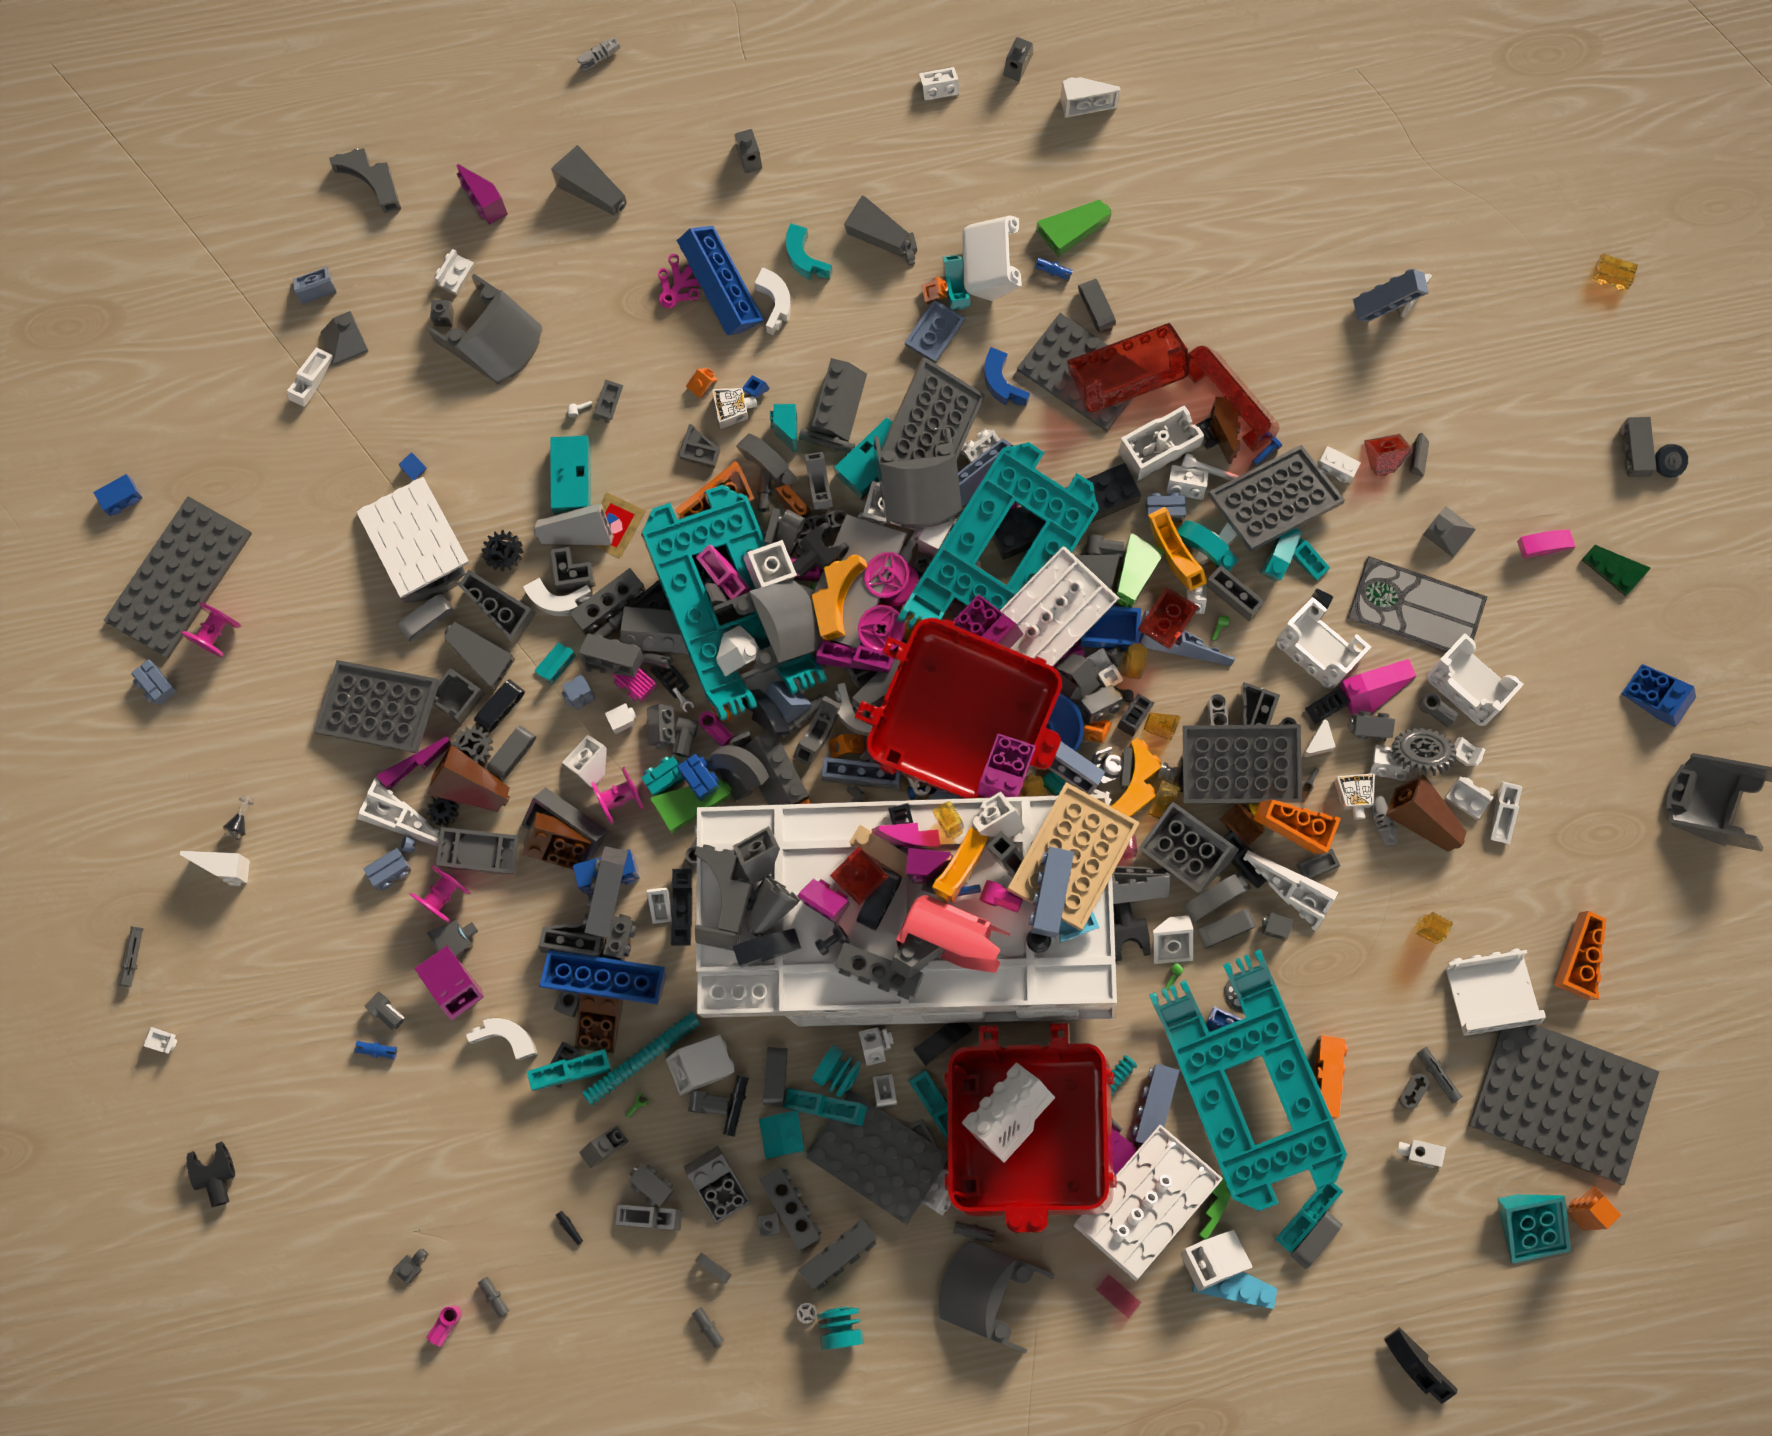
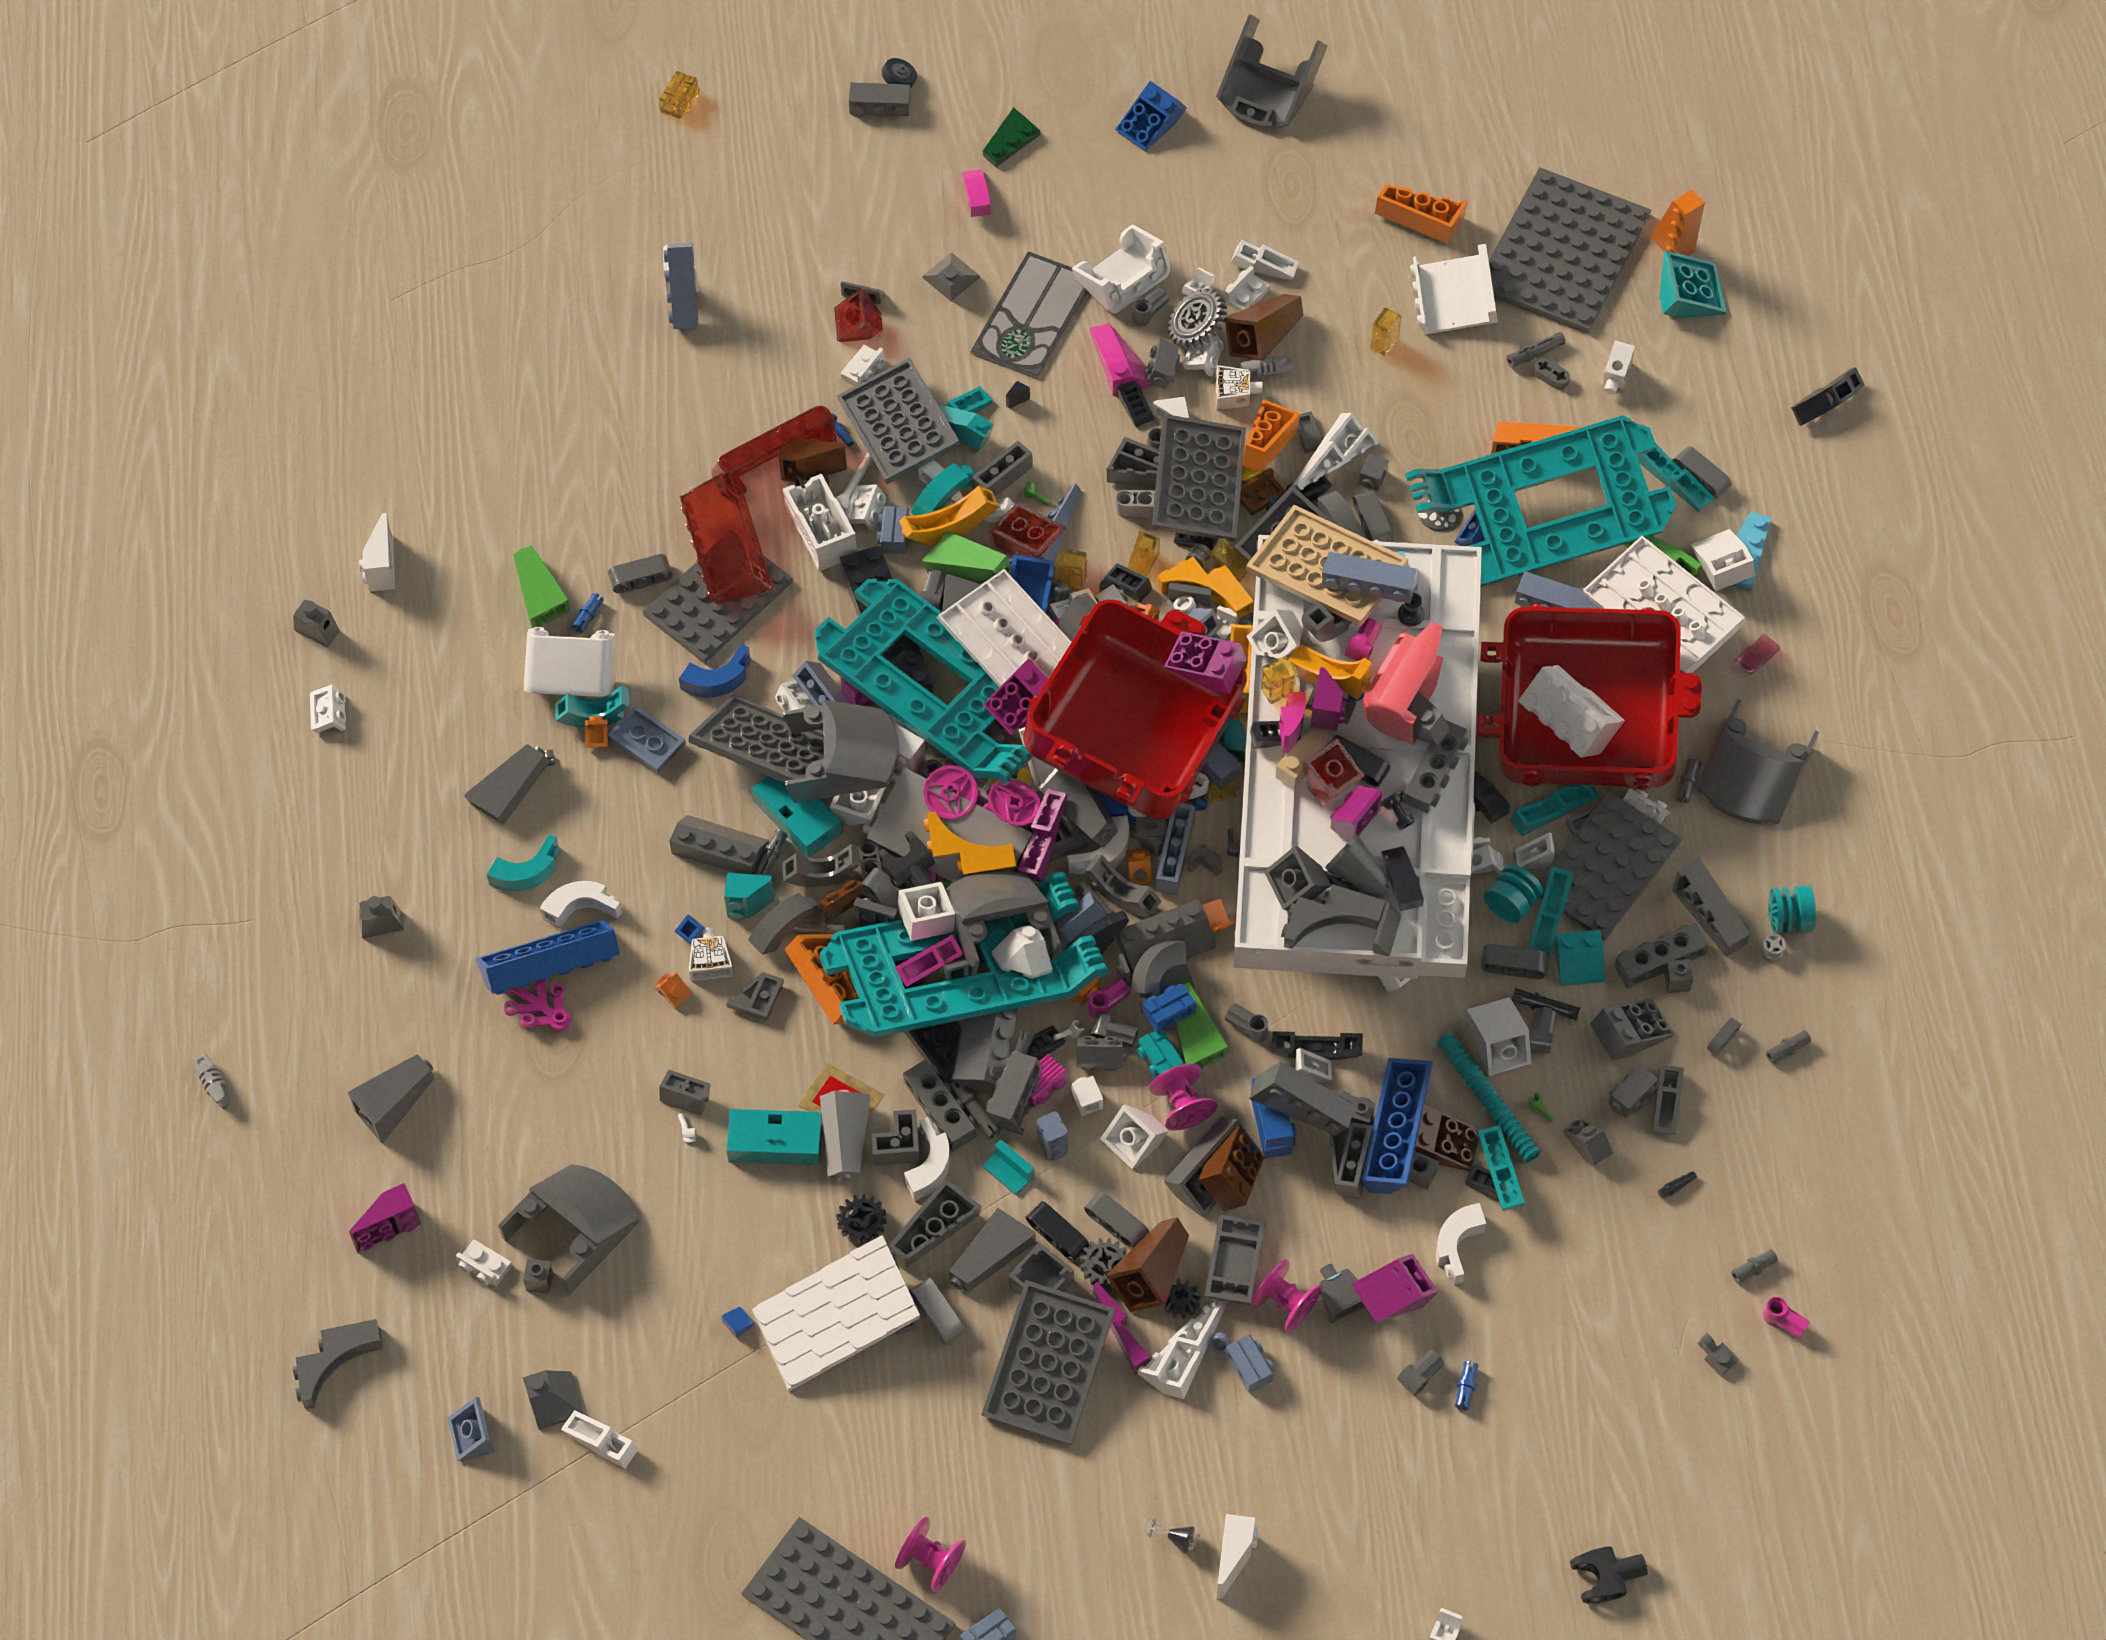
camera: 85 degrees left, 15 degrees down
white windscreen [1276,597,1371,689] -> none

